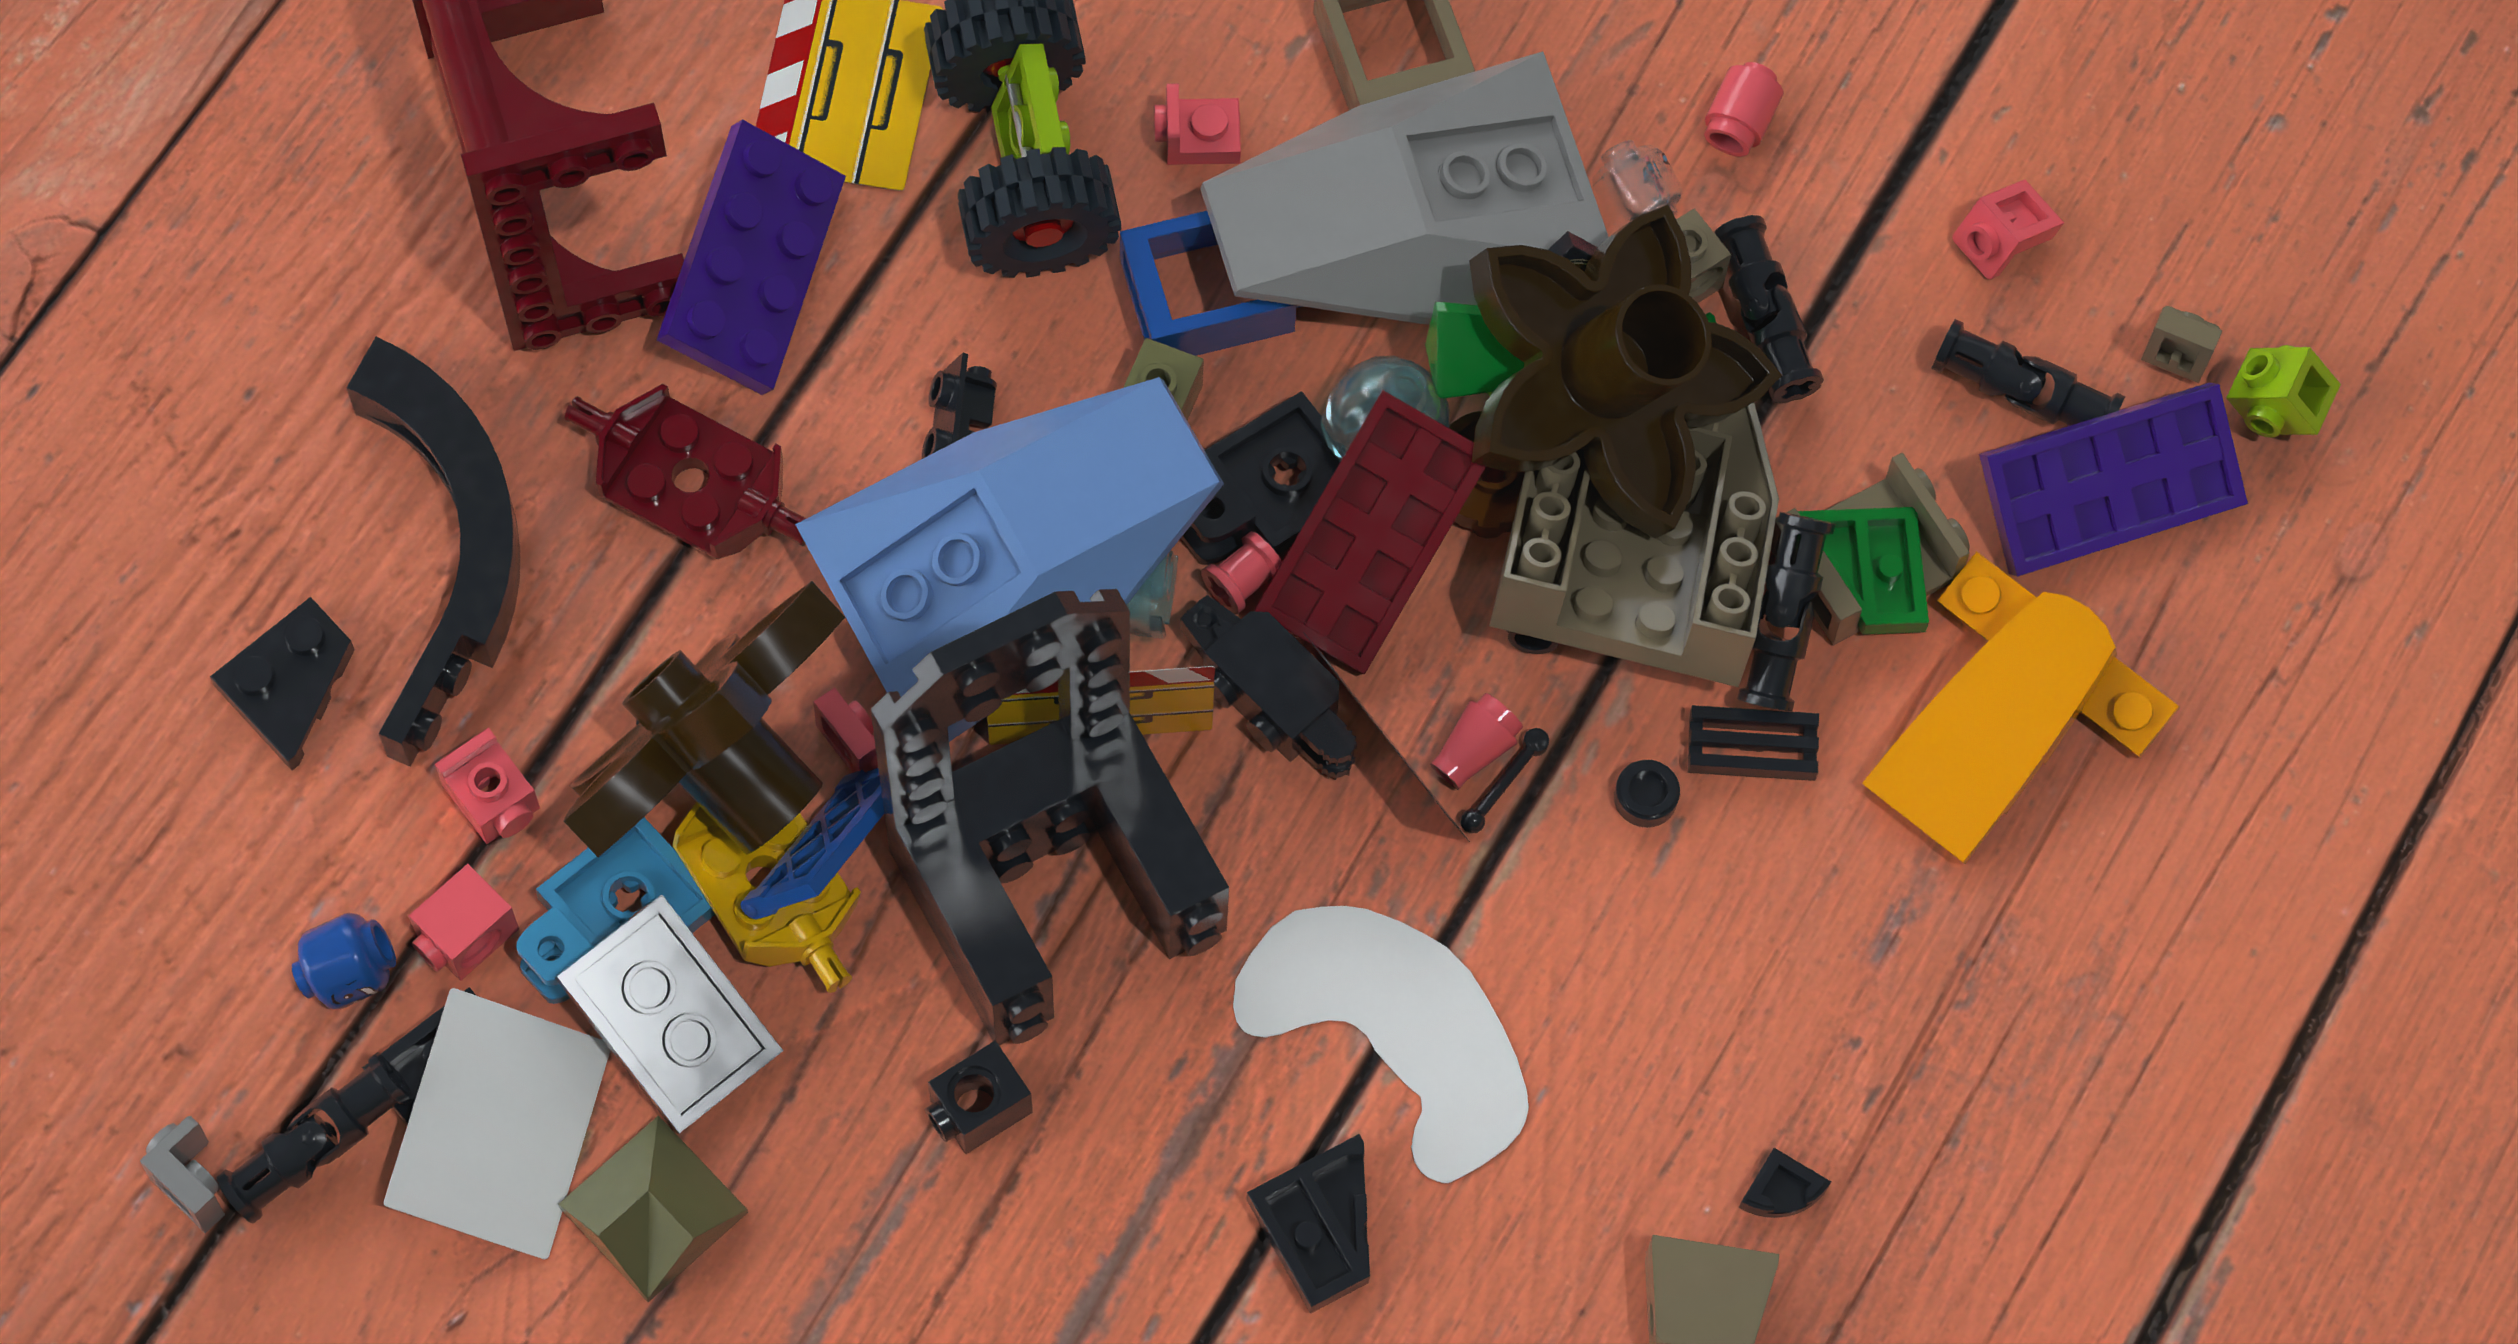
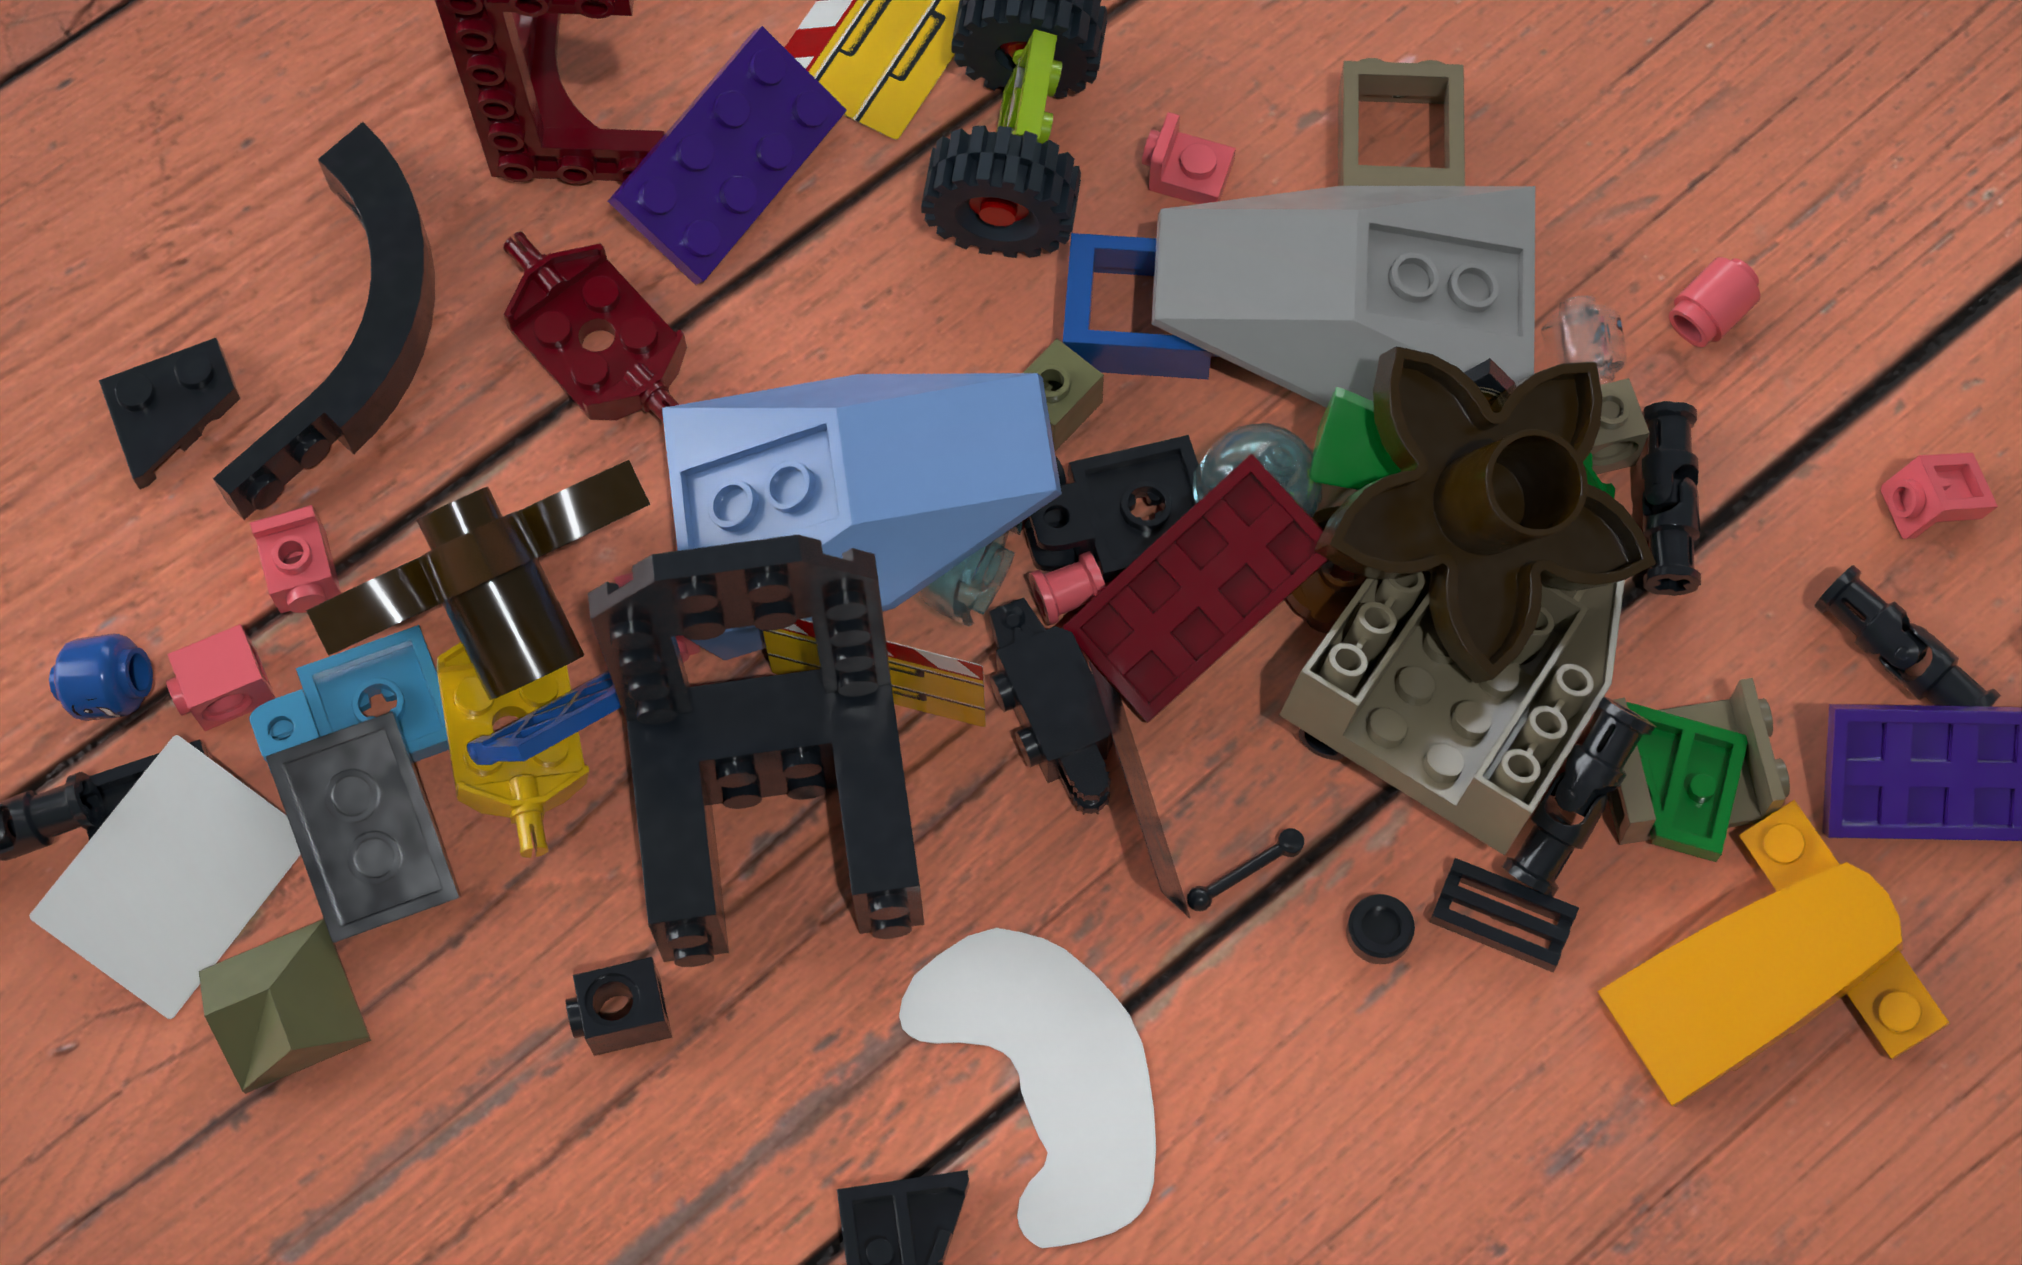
camera: 25 degrees right, 0 degrees up
black hinge [922,353,997,459] -> none
coral cone [1430,693,1523,790] -> none

